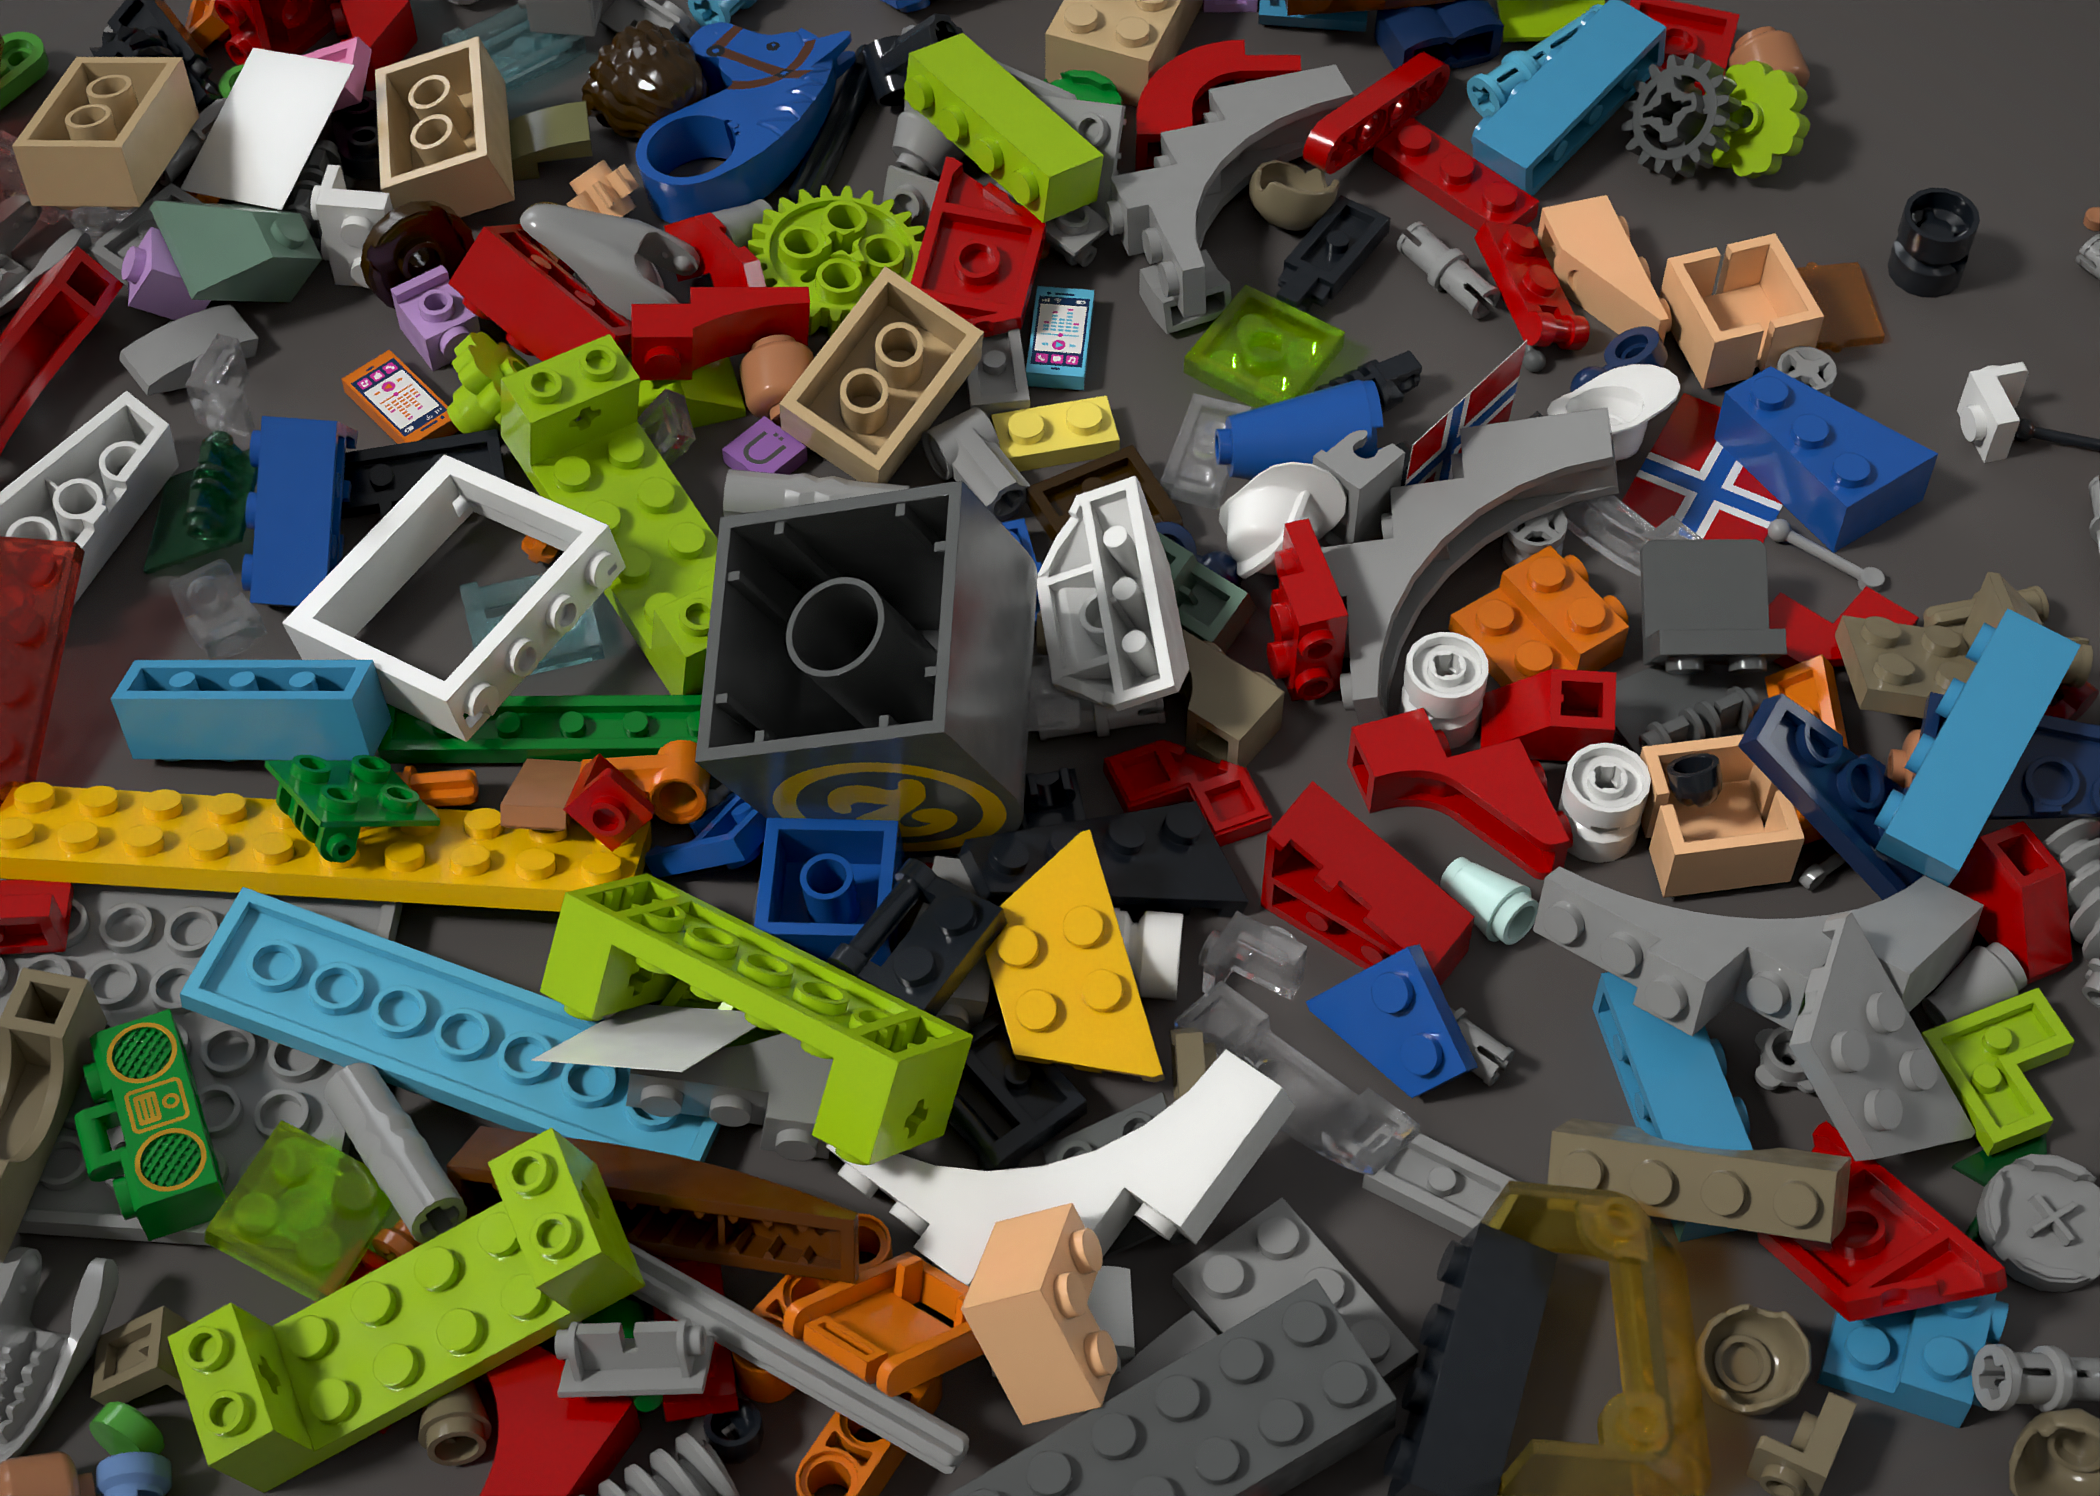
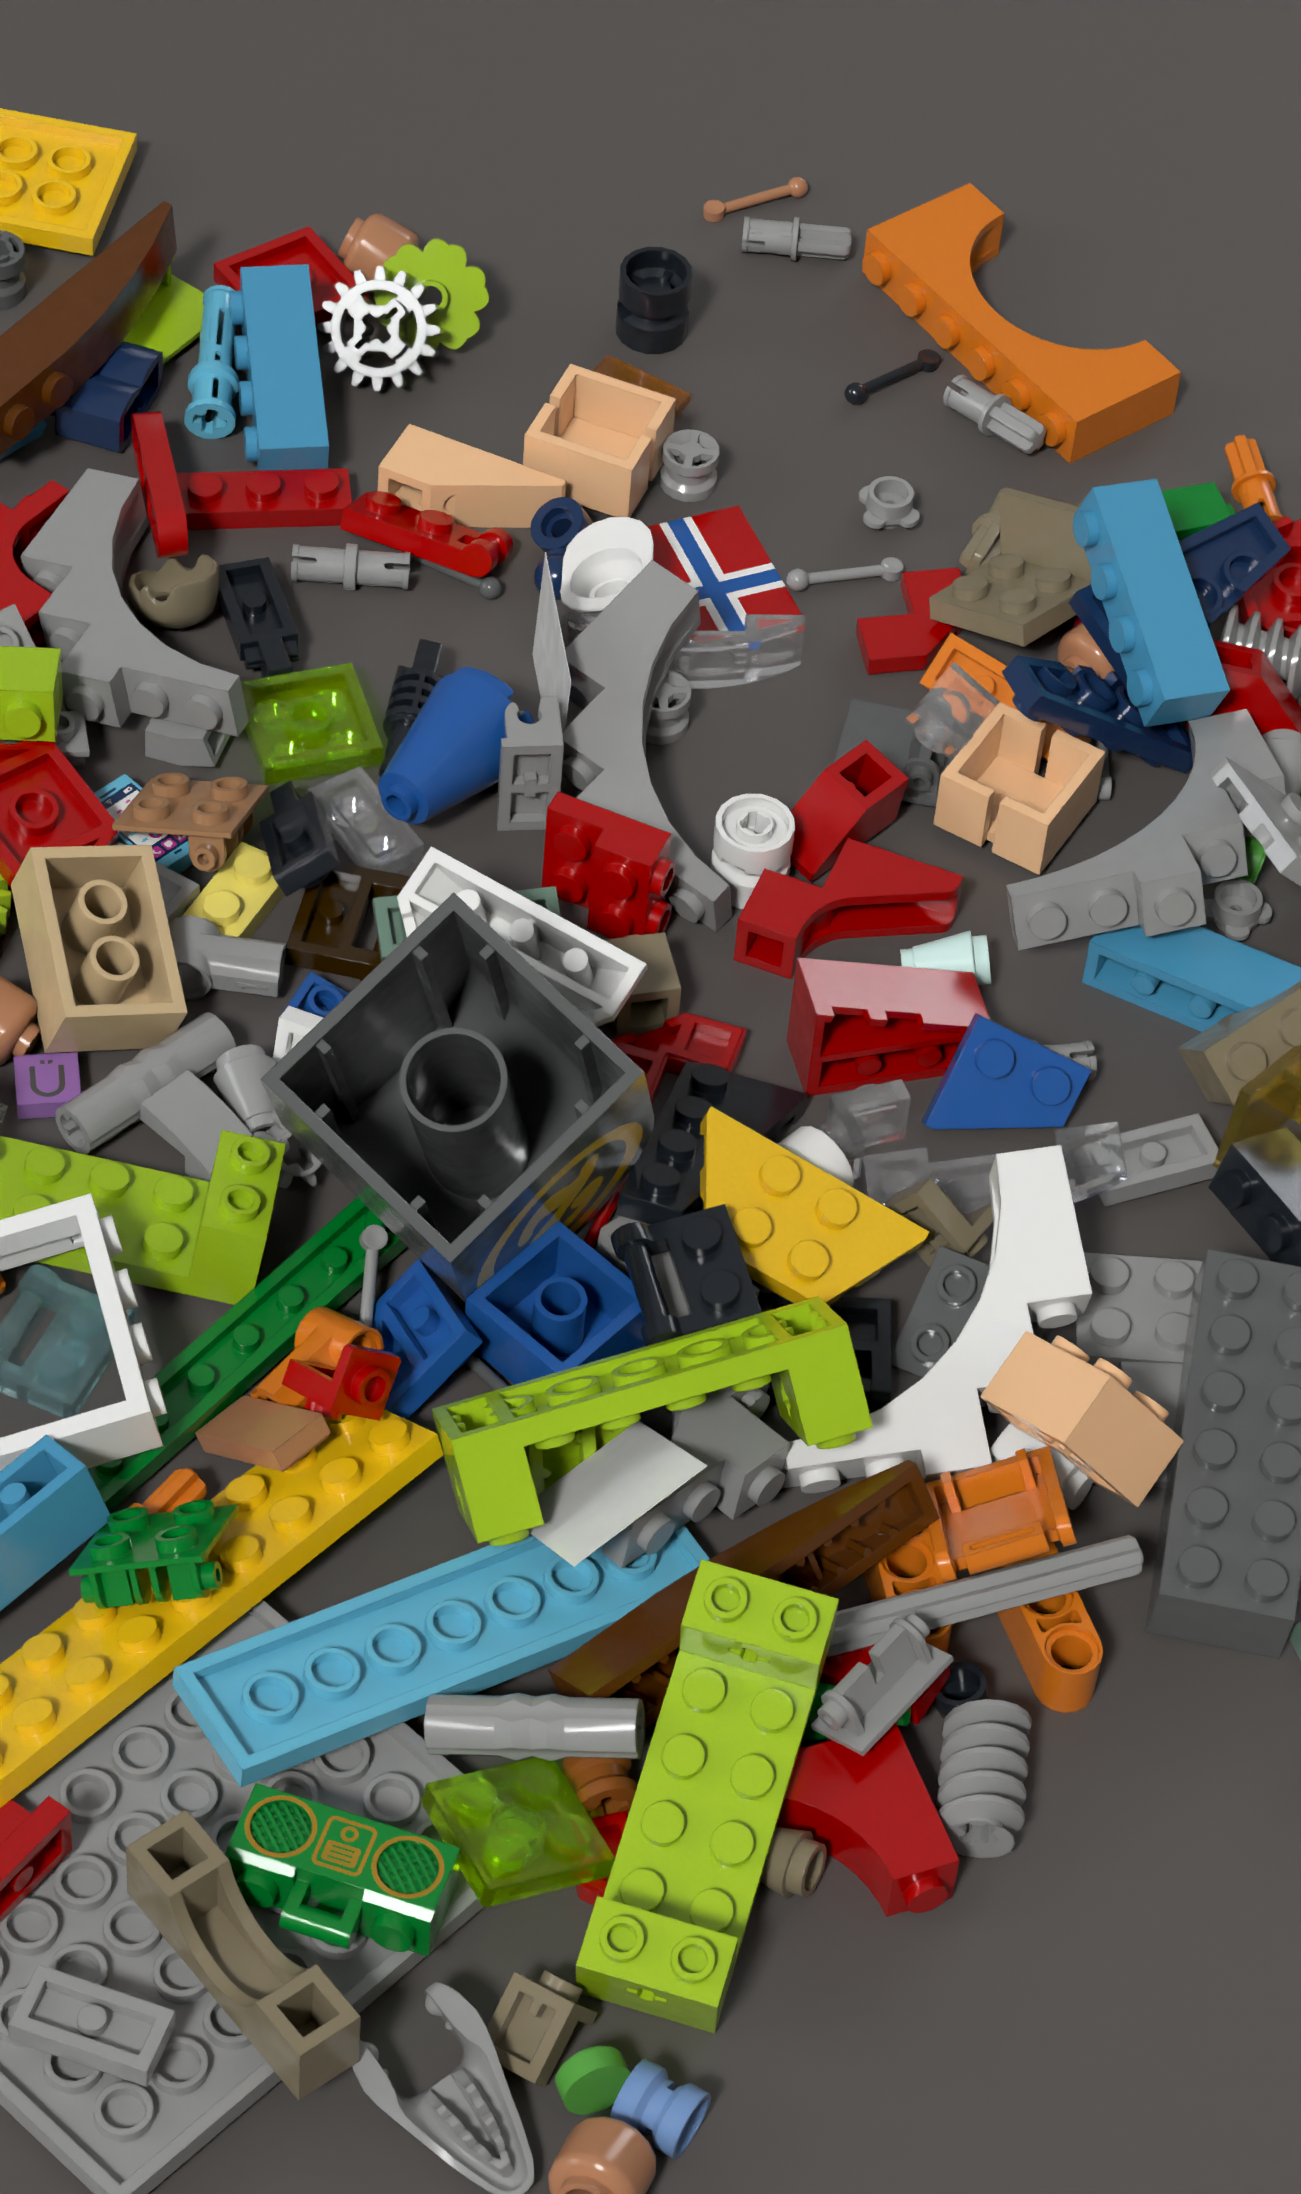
camera: 55 degrees left, 5 degrees down
white piece [1219,462,1347,579] -> none
orange plate [1448,545,1629,687] -> none
white wheel [1557,742,1651,863] -> none
dark grey bracket [1640,539,1787,674] -> none
black hinge [1667,753,1723,807] -> none
blue wedge [1714,366,1938,553] -> none
white bracket [1957,362,2029,463] -> none
none -> medium nougat hinge [112,773,269,872]
none -> black hinge [259,780,340,897]
none -> light grey plate [859,476,920,529]
none -> clear bracket [904,662,1000,759]

